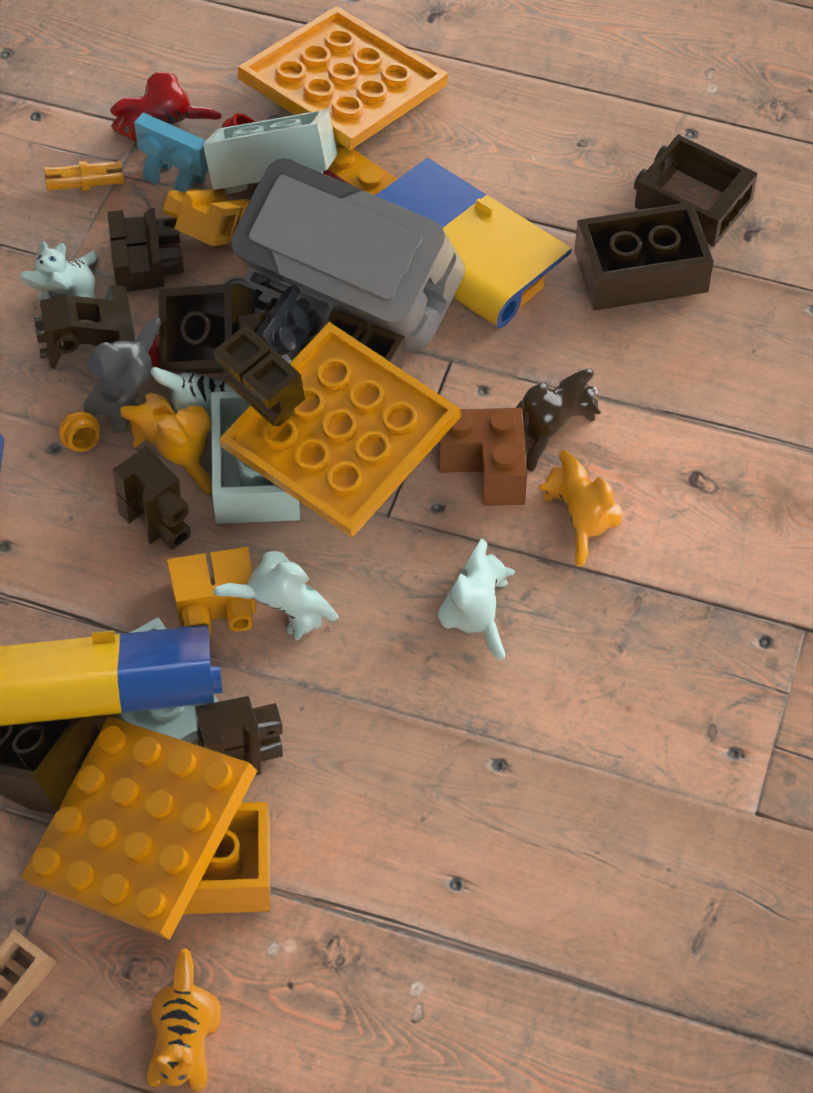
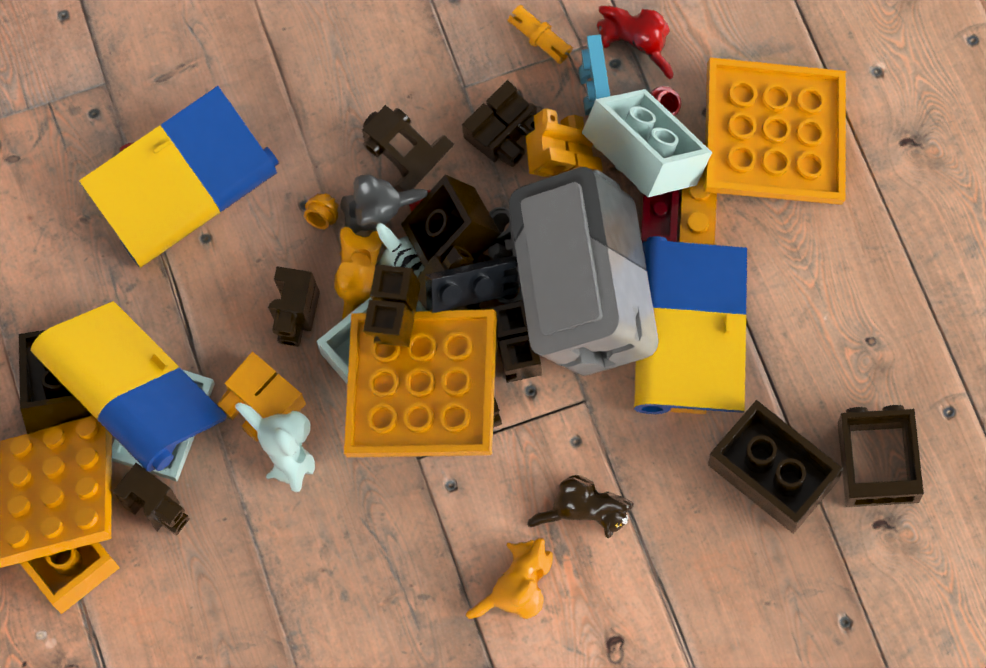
camera: 60 degrees right, 15 degrees up
light aqua animal [19,242,98,302] -> none
light aqua animal [437,539,515,660] -> none
dark orange brick [438,408,527,506] -> none

